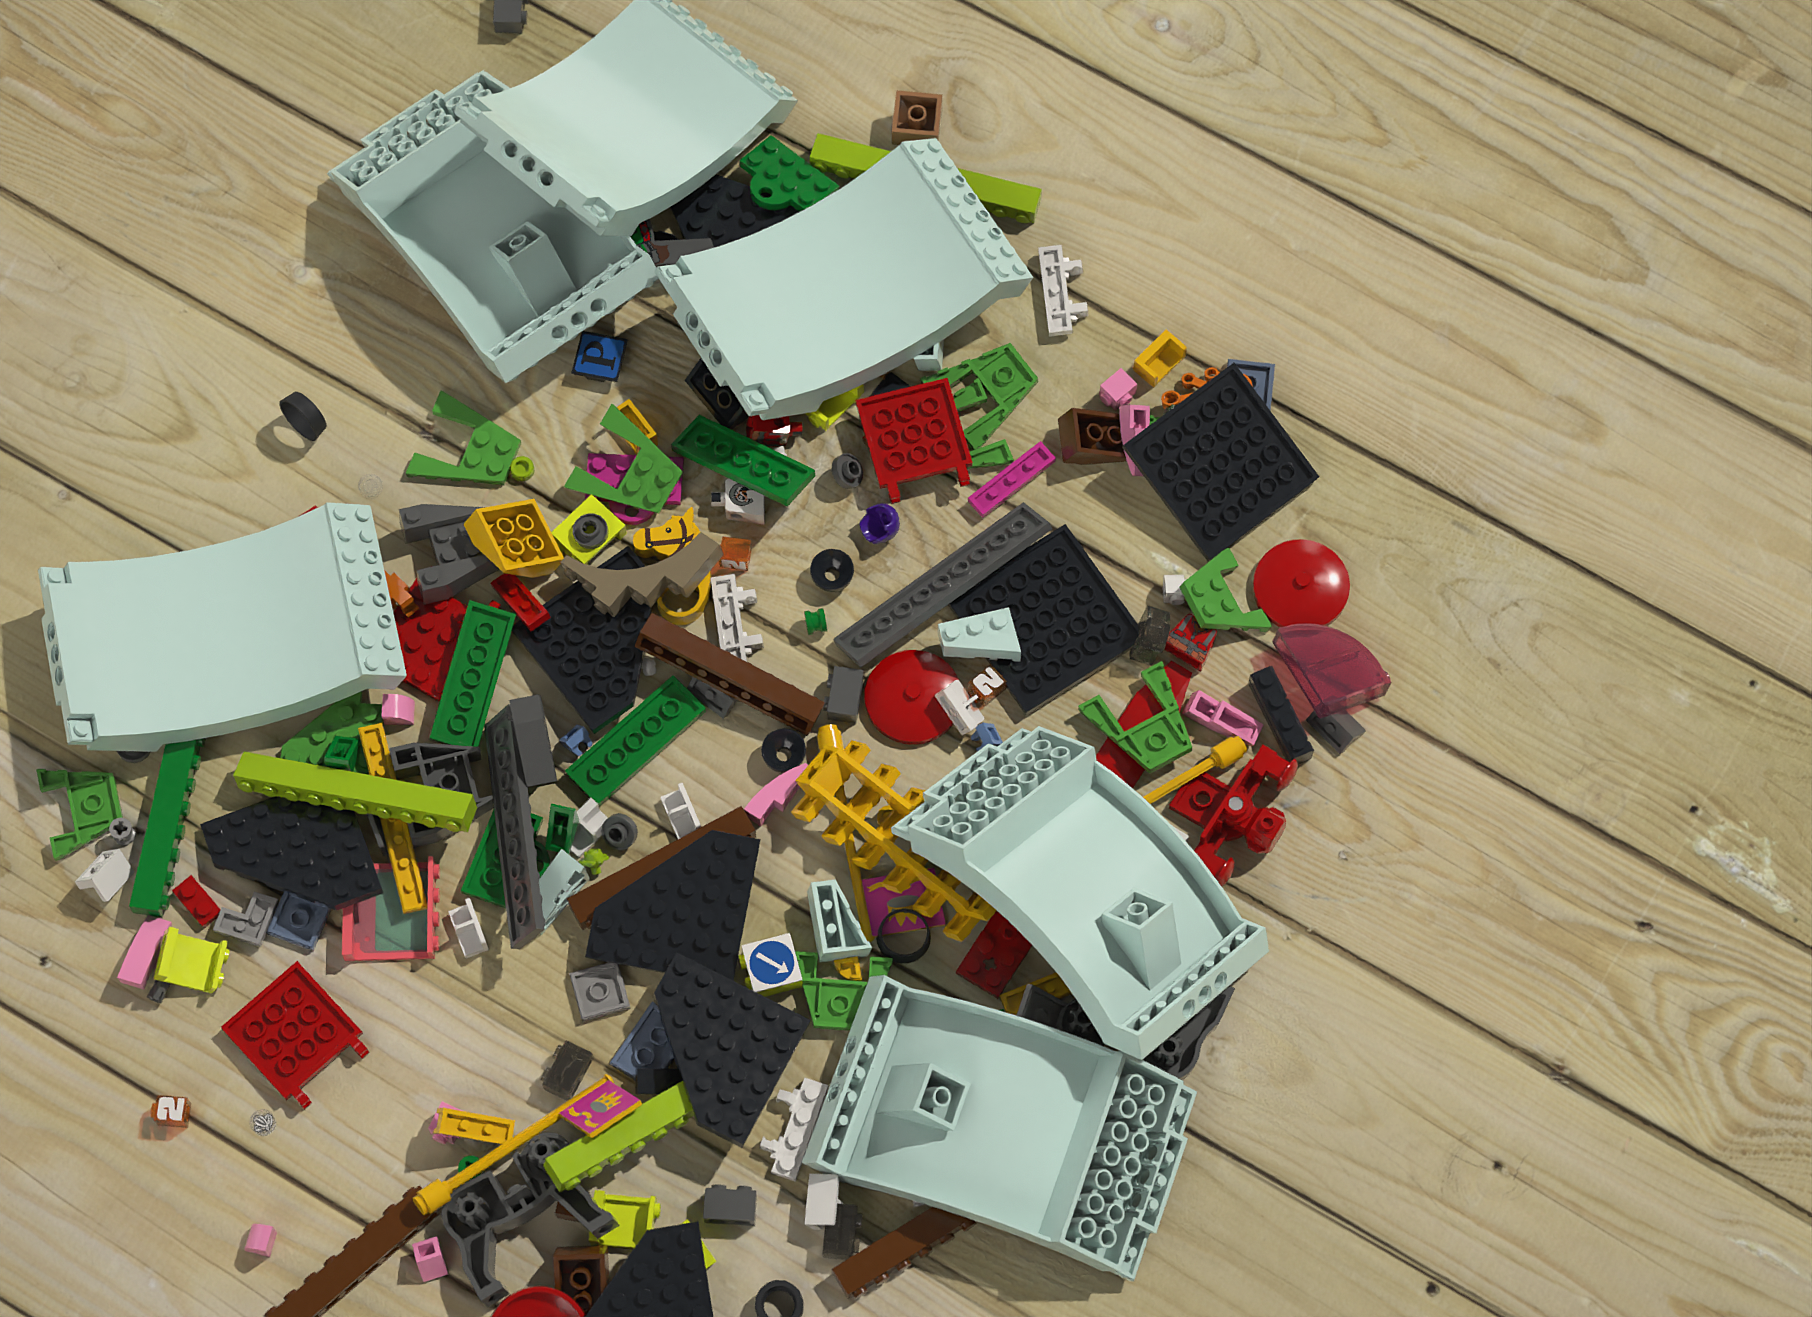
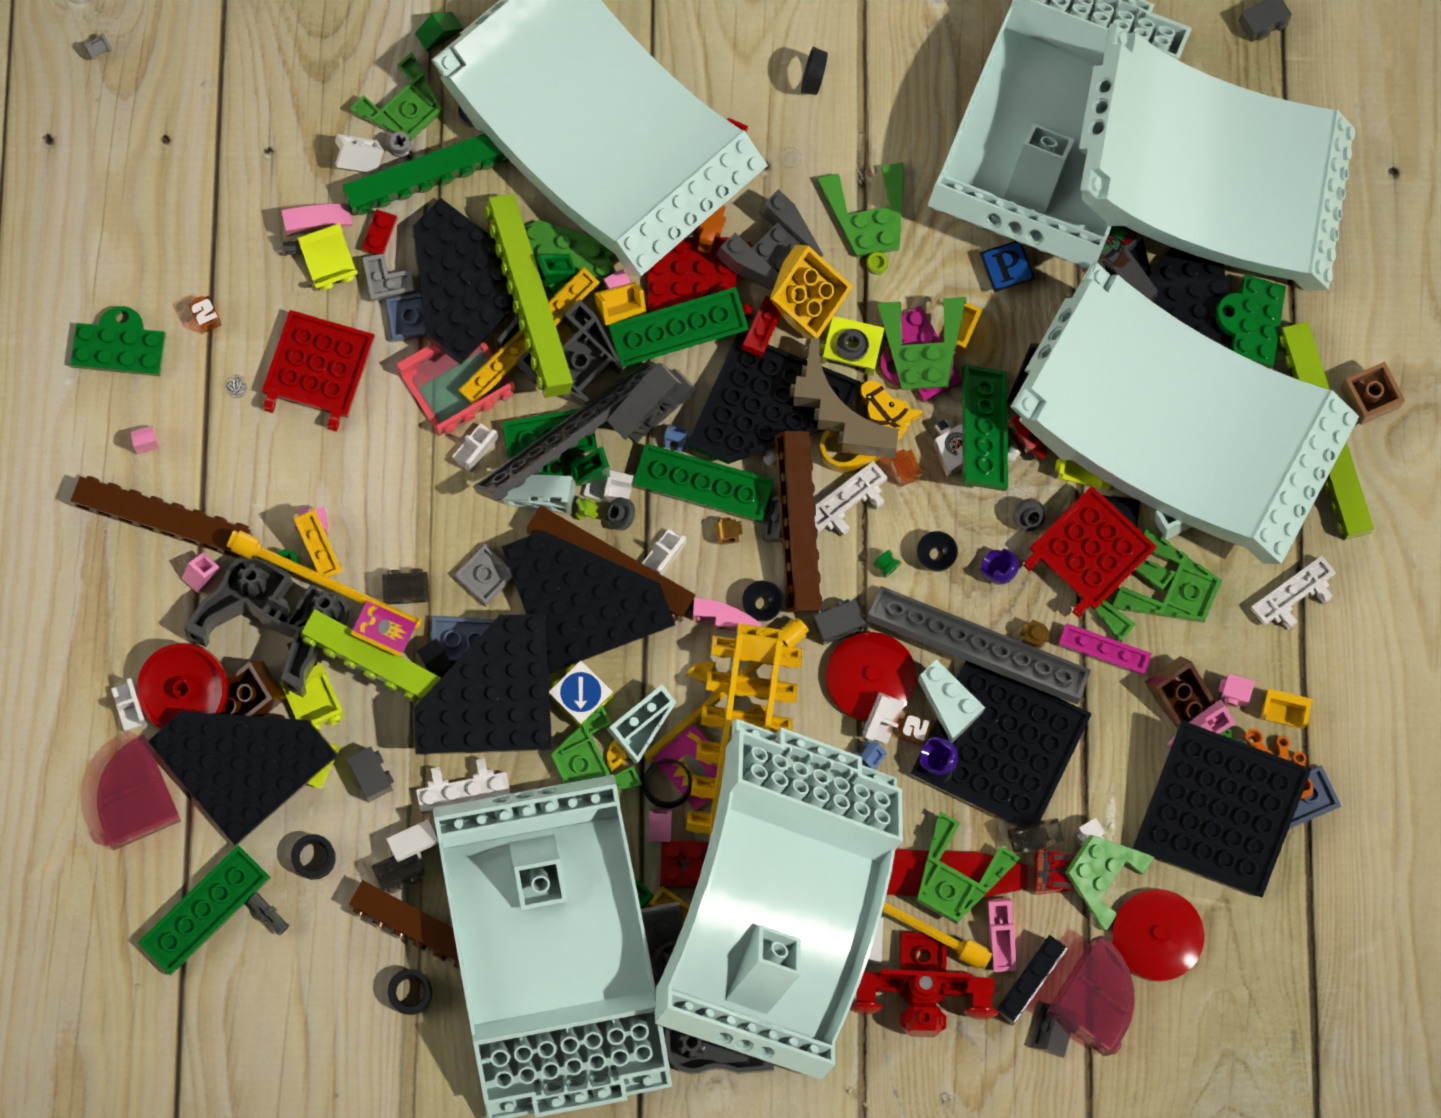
camera: 55 degrees right, 5 degrees up
none -> green plate [70,306,166,376]
none -> black tyre [388,969,432,1015]
none -> green slope [415,11,463,52]
none -> yellow panel [594,282,646,326]
none -> bright pink brick [648,809,672,842]
none -> yellow tile [686,661,716,684]
none -> pearl gold plate [714,517,743,545]
none -> dark purple hair [920,737,958,775]
none -> pearl gold plate [1020,619,1049,648]

